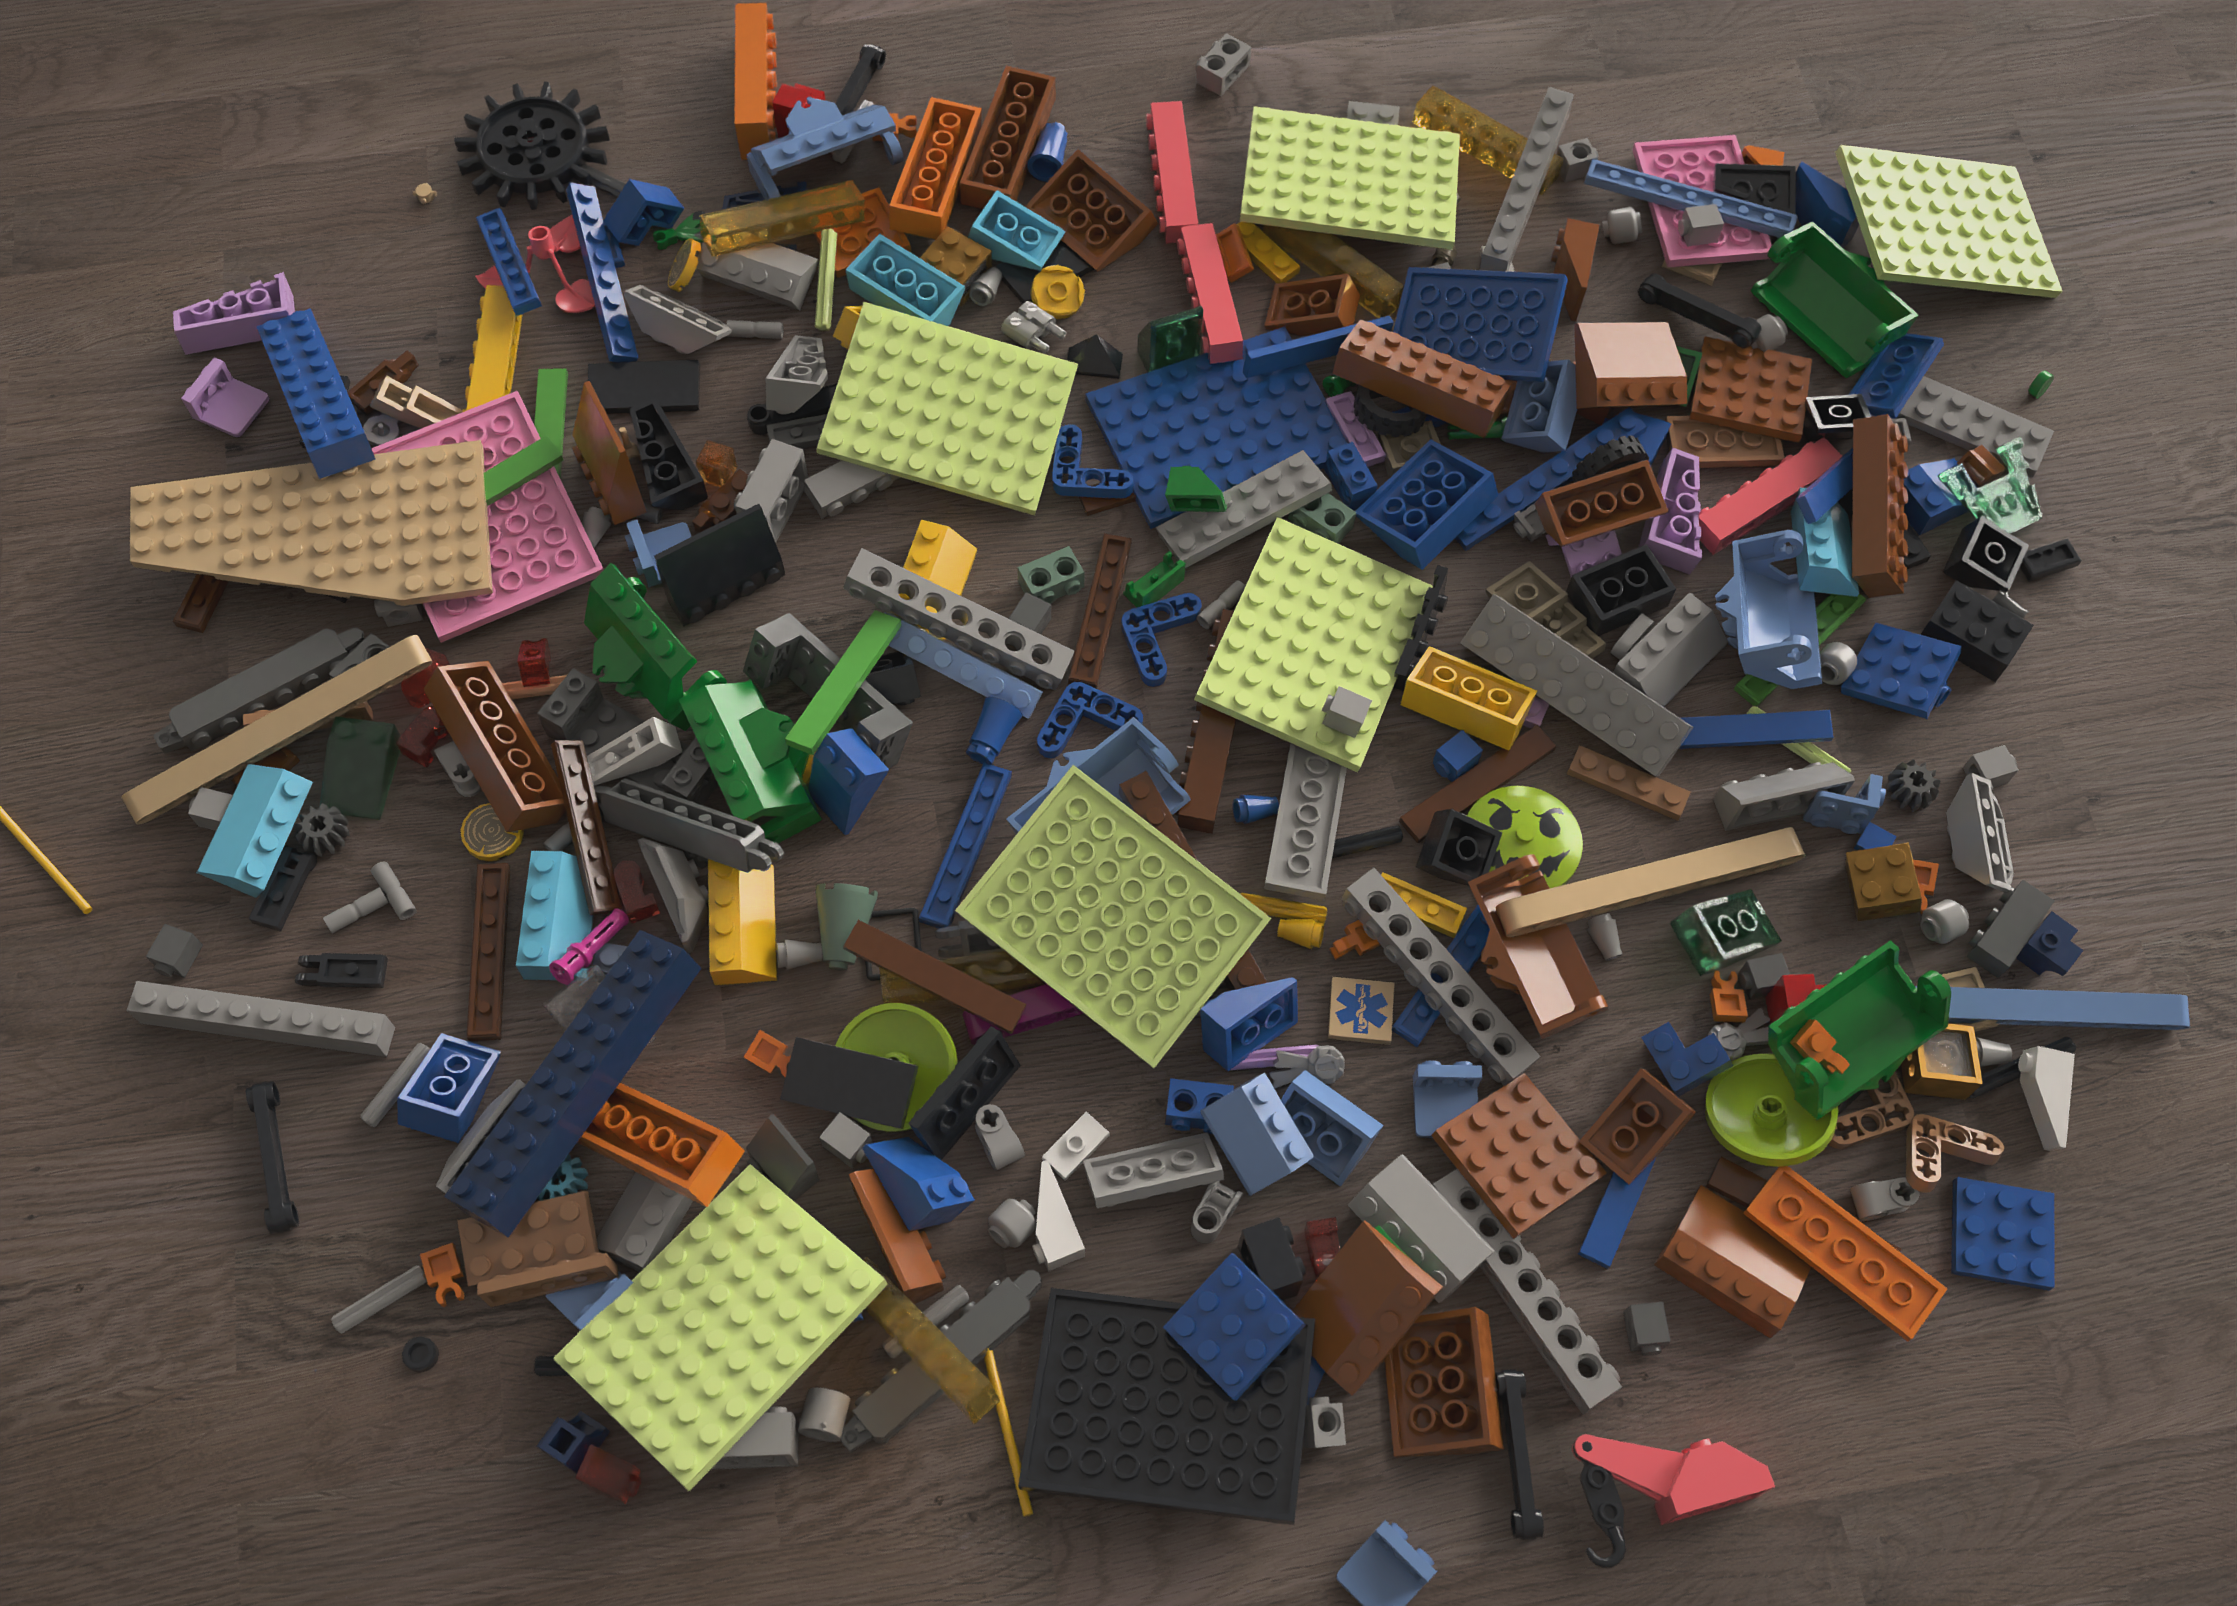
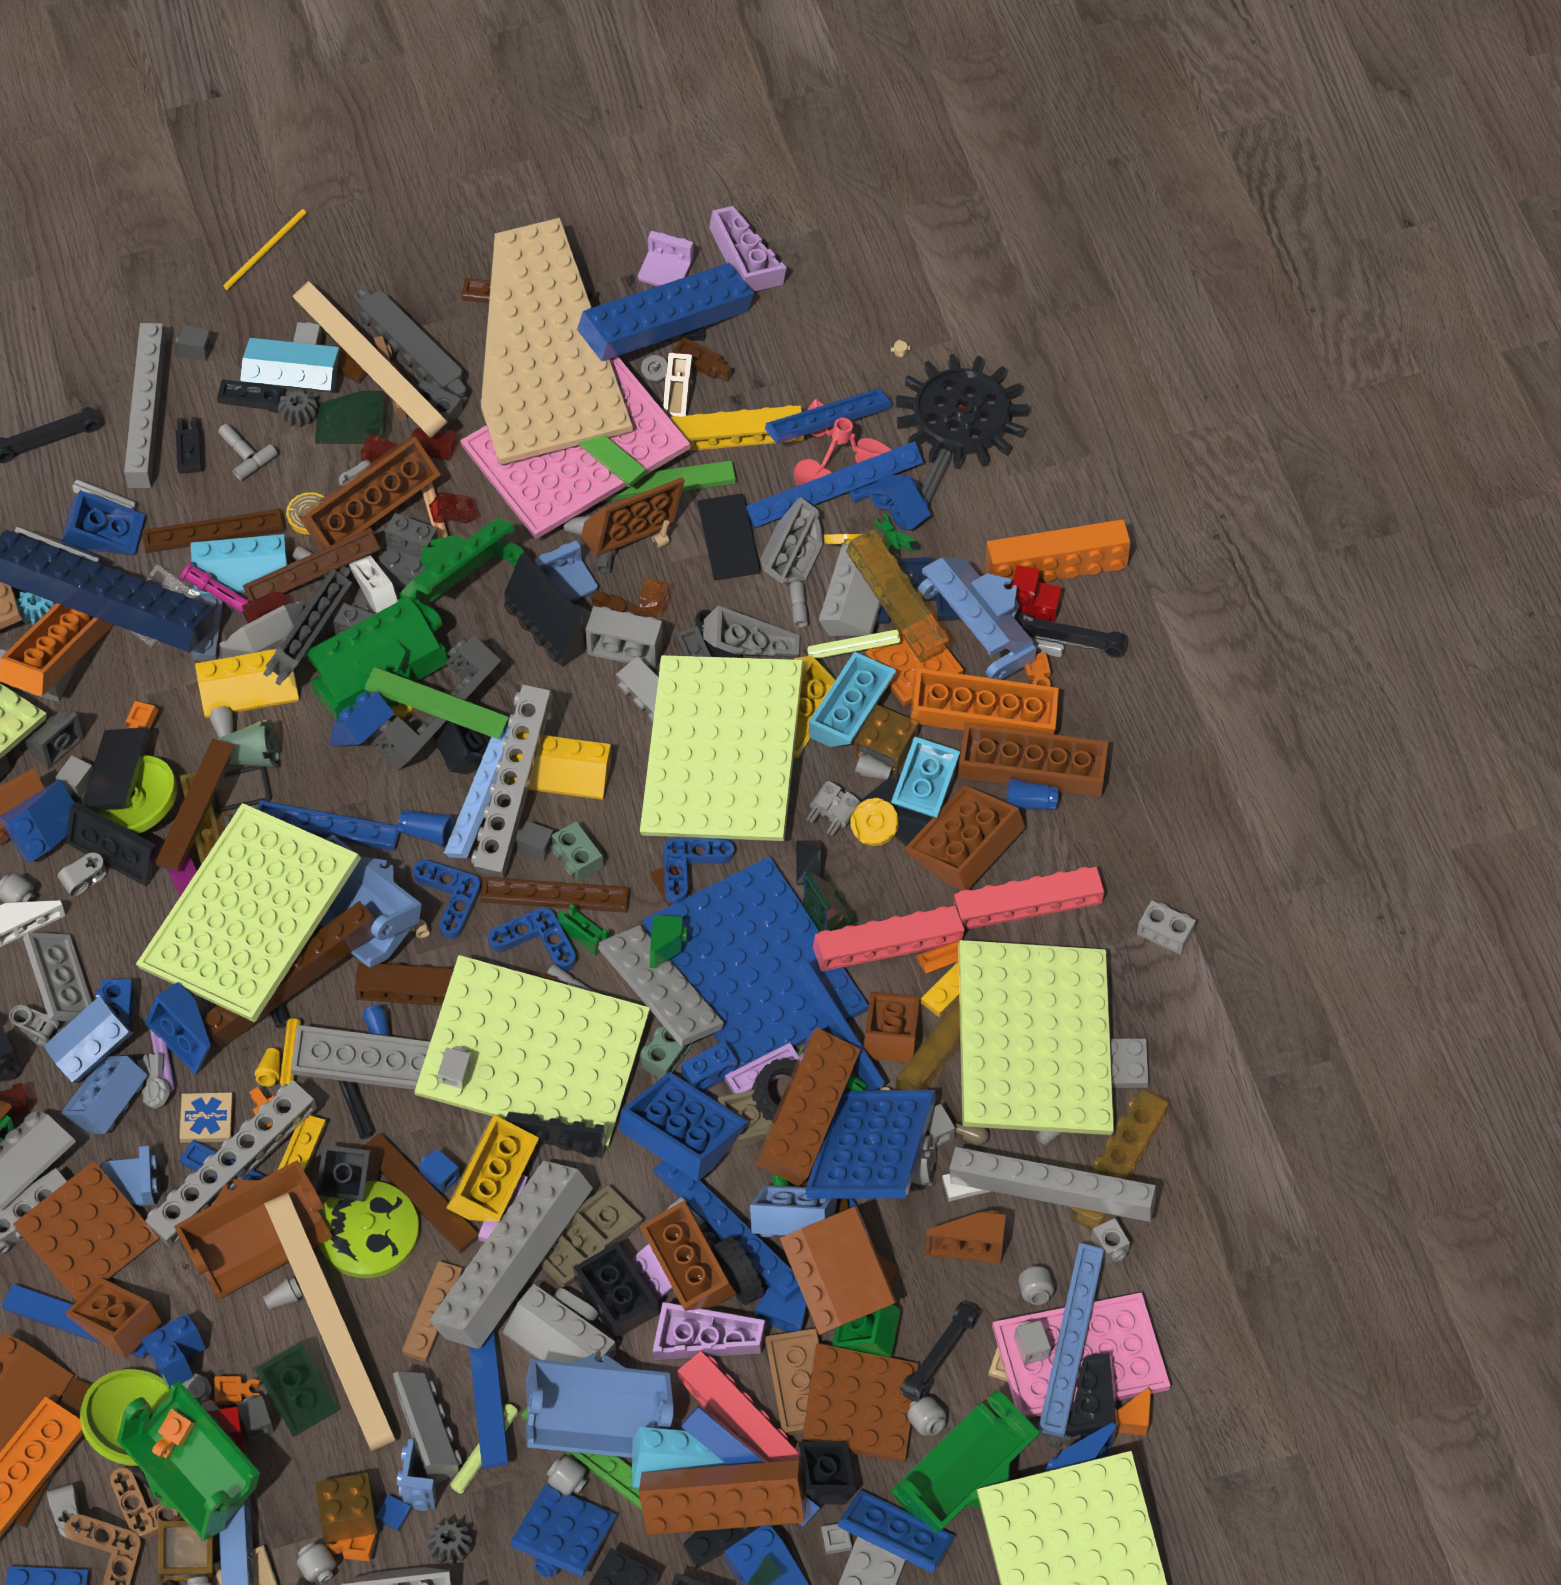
camera: 85 degrees right, 5 degrees down
black wedge [630,398,708,510] -> none
white plate [1042,1112,1109,1181] -> none

